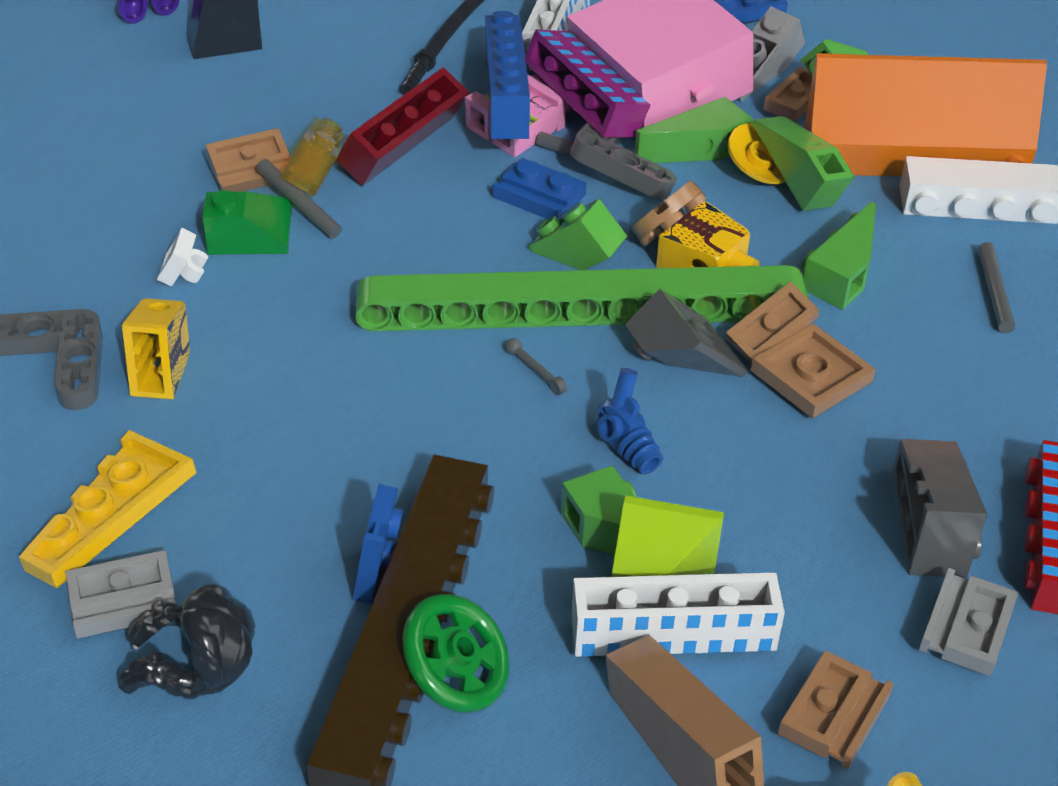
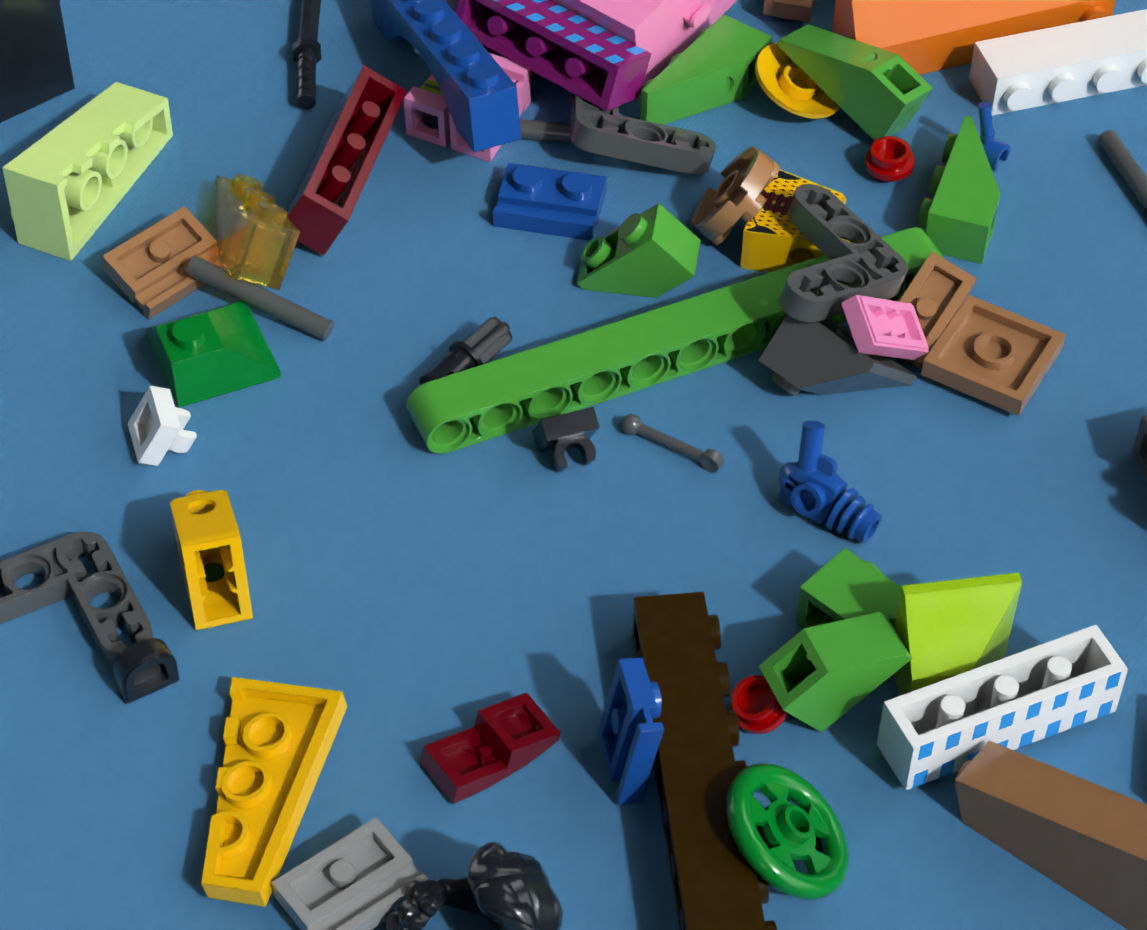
camera: 20 degrees left, 5 degrees up
none -> yellowish green wedge [2,82,173,261]
none -> black tile [113,638,180,704]
none -> black axle [419,316,512,385]
none -> dark red slope [420,692,561,804]
none -> black tile [532,407,600,472]
none -> red plate [730,675,788,734]
none -> bright green slope [759,611,913,733]
none -> dark grey beam [779,184,908,323]
none -> bright pink plate [841,295,929,360]
none -> red plate [864,136,915,182]
none -> blue hand [978,101,1011,171]

